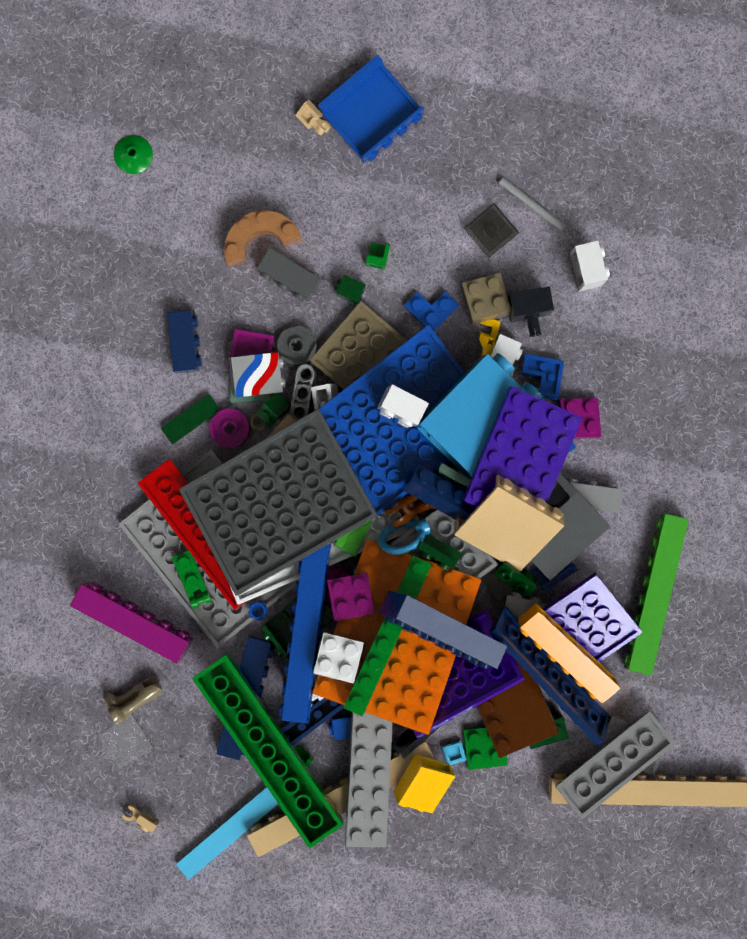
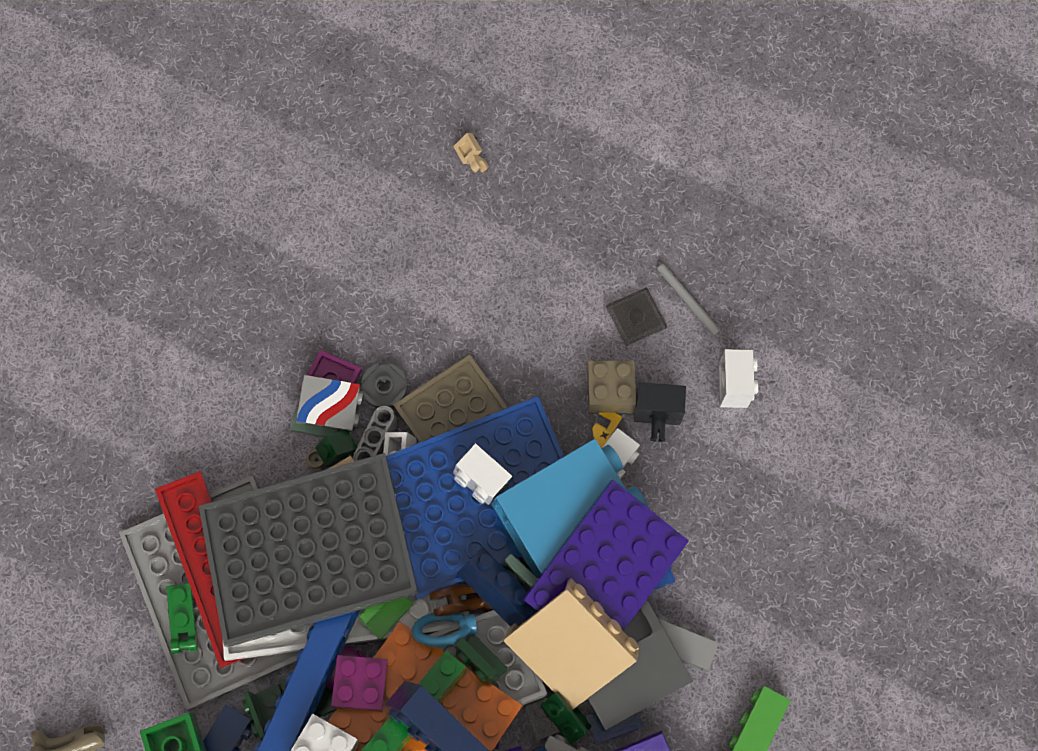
camera: 10 degrees right, 15 degrees down
magenta brick [70,582,193,664] -> none
green dish [114,135,153,174] -> none
dark green tile [161,394,221,445] -> none
dark blue brick [168,310,202,374] -> none
magenta plate [209,409,250,449] -> none
medium nougat brick [224,210,303,267] -> none
blue plate [248,601,268,621] -> none
dark grey brick [257,248,321,302] -> none
blue panel [318,55,424,163] -> none
dark green brick [334,275,366,305] -> none
green panel [366,243,390,270] -> none
blue plate [404,291,459,331] -> none
blue plate [521,354,564,400] -> none
magenta plate [558,398,602,439] -> none

